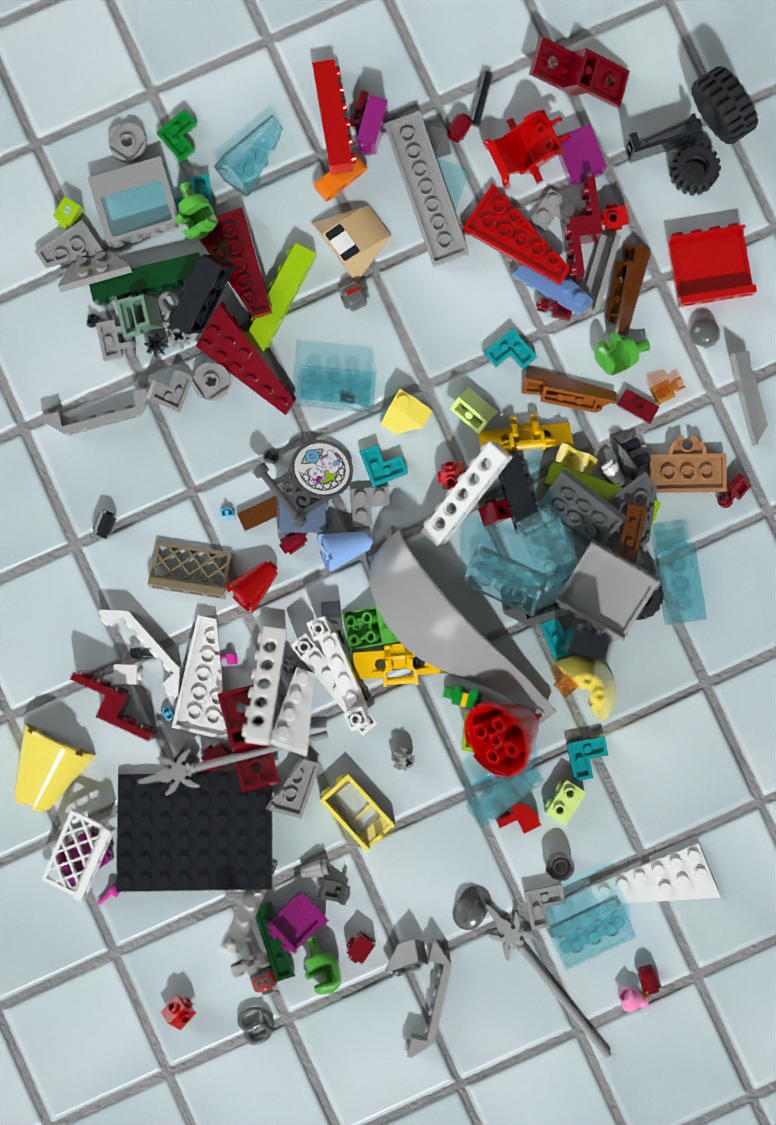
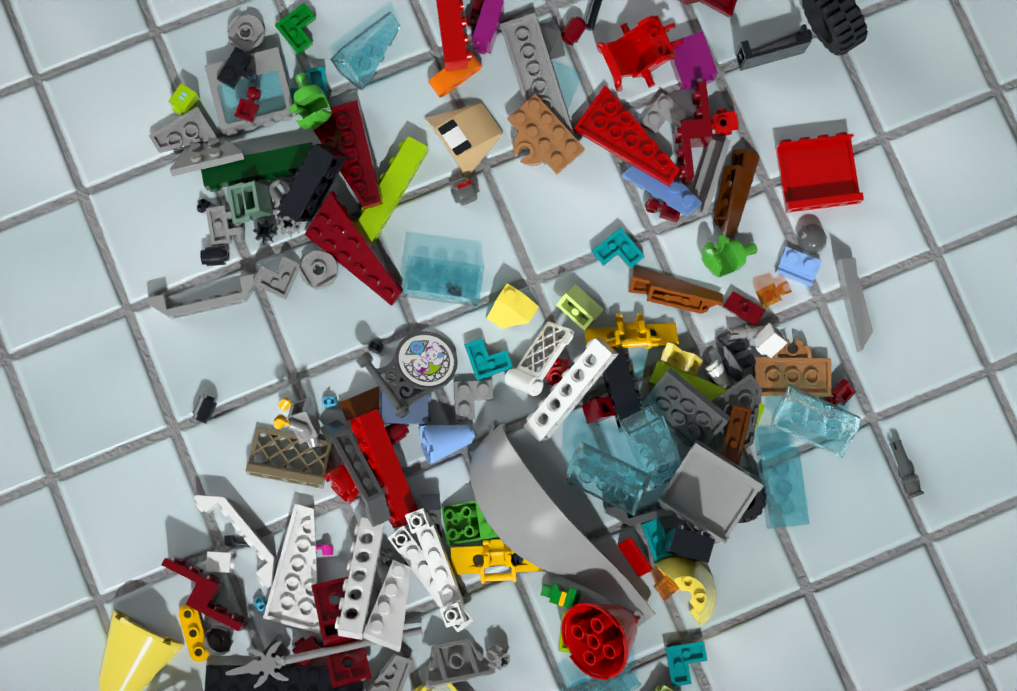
camera: 10 degrees left, 5 degrees down
black tyre [670,142,721,196] -> none
none -> yellow plate [178,605,210,662]
none -> black brick [200,246,230,266]
none -> dark grey hair [203,626,233,656]
none -> black plate [216,47,257,89]
none -> dark red plate [234,86,262,123]
none -> light grey torso [273,397,320,448]
none -> dark grey slope [320,420,391,527]
none -> red brick [350,409,418,528]
none -> light grey wing [425,638,496,689]
none -> white piece [505,321,574,396]
none -> medium nougat plate [507,94,585,175]
none -> red slope [618,537,653,577]
none -> light grey pin [728,325,767,340]
none -> white brick [754,323,787,358]
none -> clear light blue brick [771,385,860,458]
none -> light blue plate [775,247,822,287]

